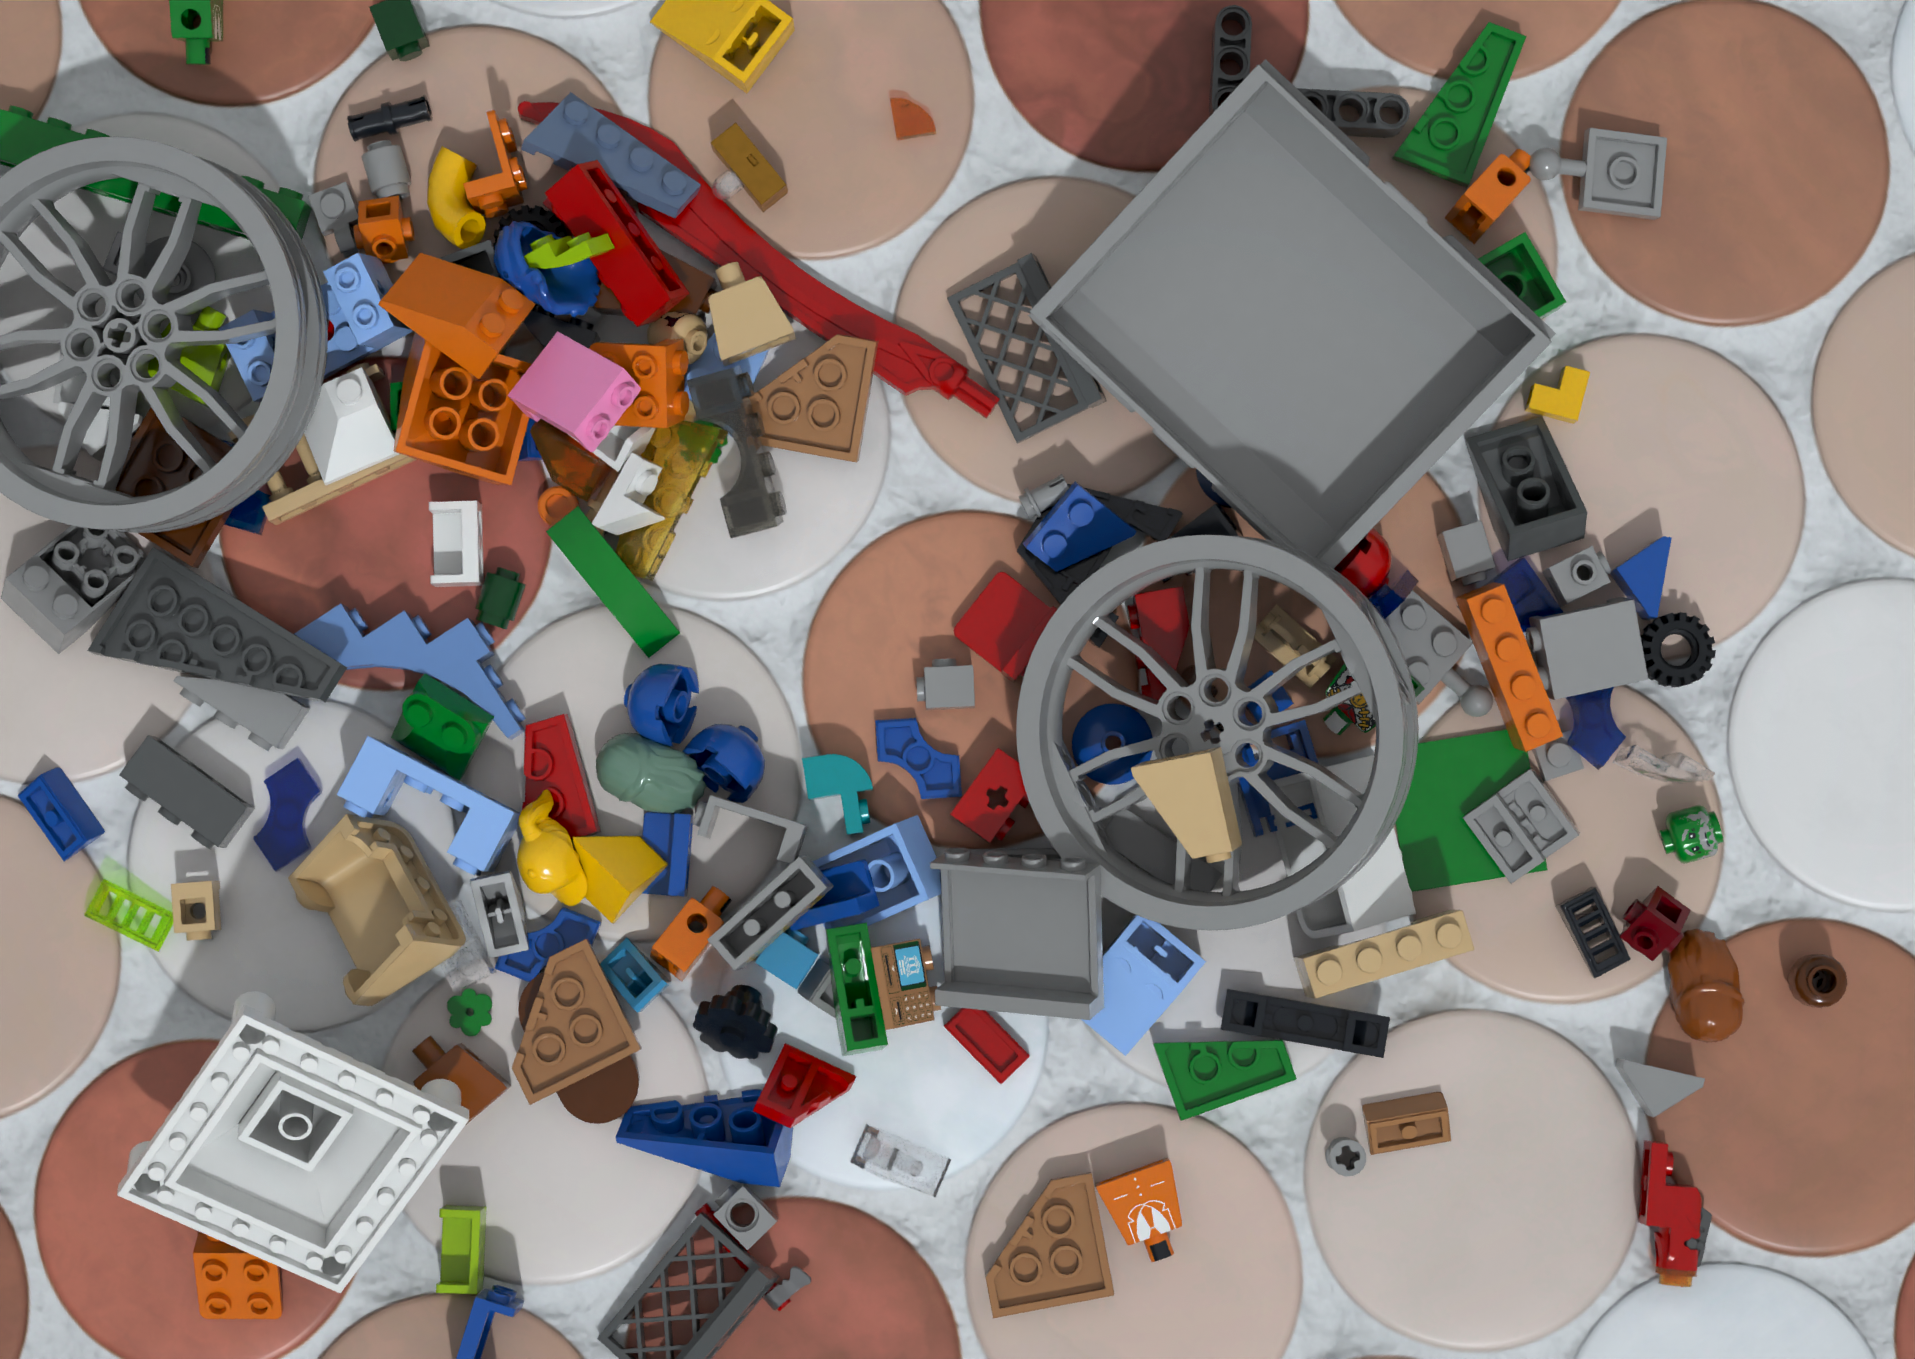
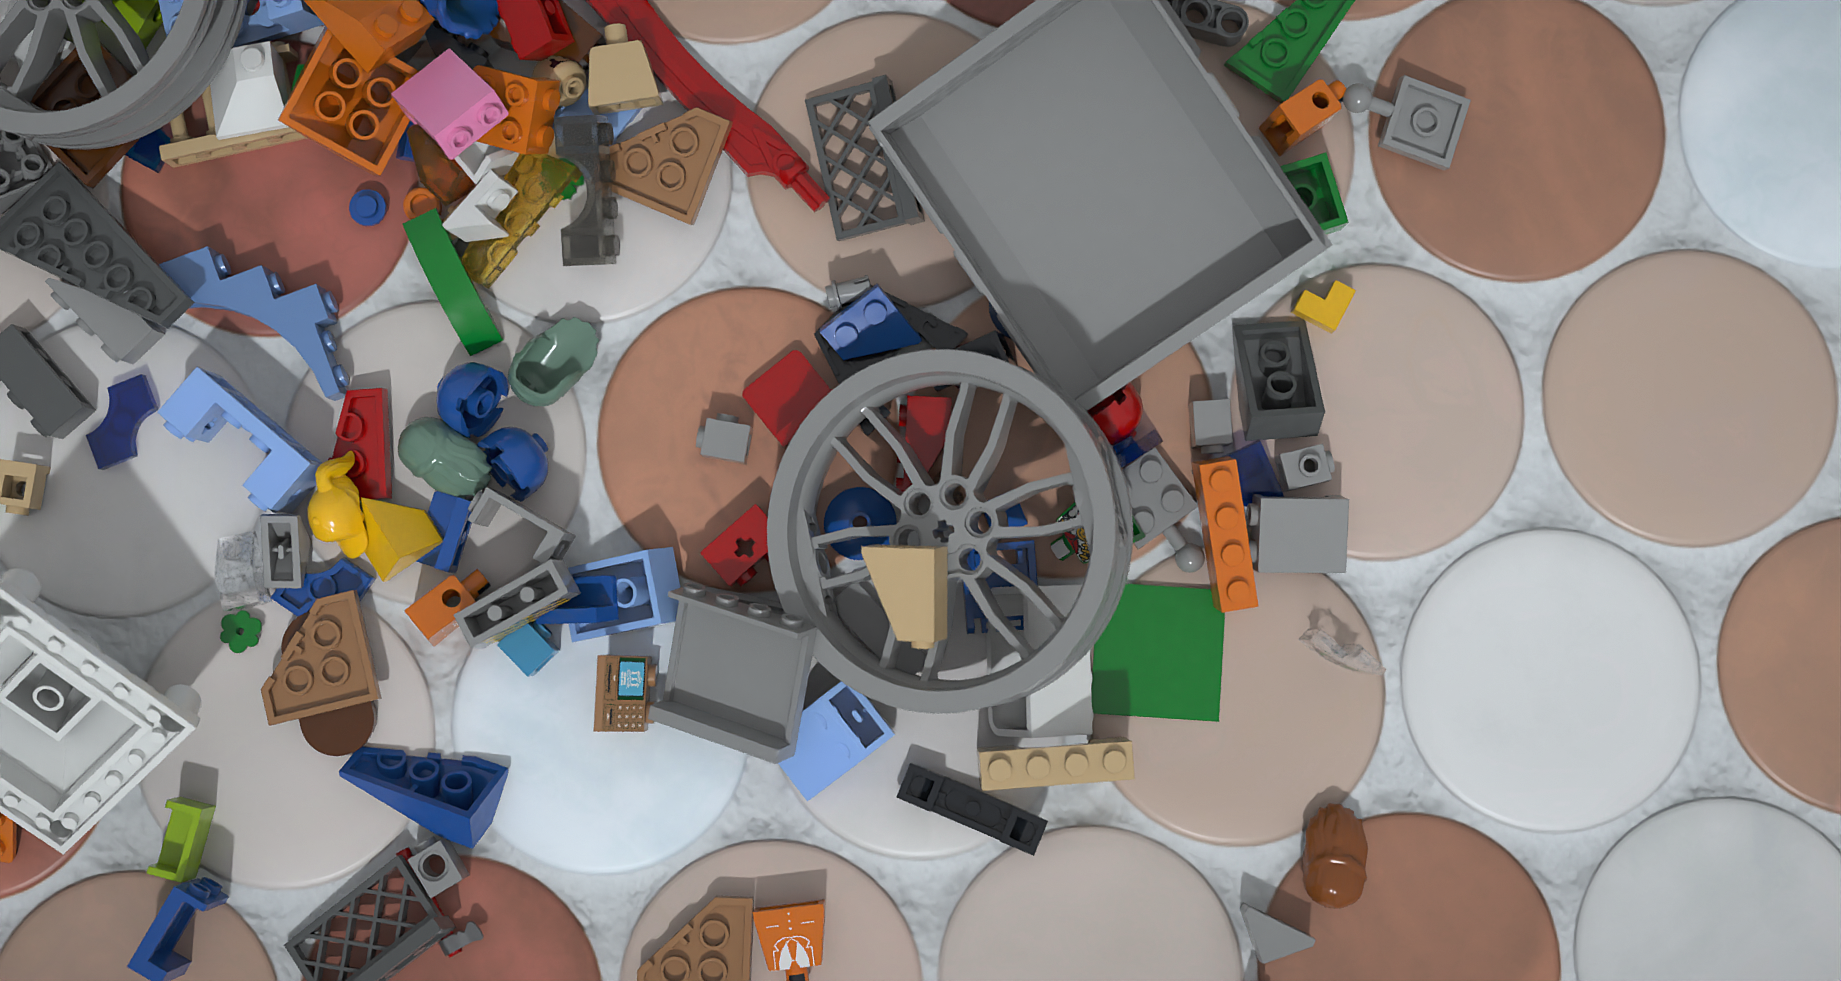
camera: 15 degrees right, 0 degrees up
tan windscreen [288,814,466,1006] -> none
green slope [391,673,494,781] -> none
dark orange torso [412,1036,511,1125] -> none
white panel [429,501,484,587] -> none
dark green brick [475,567,526,630] -> none
dark azure slope [600,938,671,1013] -> none
black plant [693,985,778,1059] -> none
red wing [753,1043,856,1128] -> none
light grey slope [798,959,836,1019] -> none
teal brick [802,754,874,835] -> none
green slope [826,923,888,1056] -> none
clear slope [850,1124,952,1197] -> none
blue tile [875,718,962,800] -> none
red tile [944,1008,1030,1084] -> none
green wing [1152,1040,1297,1121] -> none
tan hinge [1254,604,1337,688] -> none
light grey bush [1325,1137,1366,1176] -> none
medium nougat slope [1362,1092,1451,1155] -> none
light grey slope [1463,767,1580,884] -> none
light grey plate [1532,730,1584,782] -> none
black slope [1555,887,1631,978] -> none
clear blue tile [1566,687,1626,770] -> none
blue slope [1610,536,1672,621] -> none
dark red brick [1620,886,1691,961] -> none
black tyre [1641,612,1716,687] -> none
green head [1659,805,1724,864] -> none
reddish brown head [1788,954,1847,1008] -> none
none -> blue plate [349,189,387,226]
none -> sand green hair [508,317,599,406]

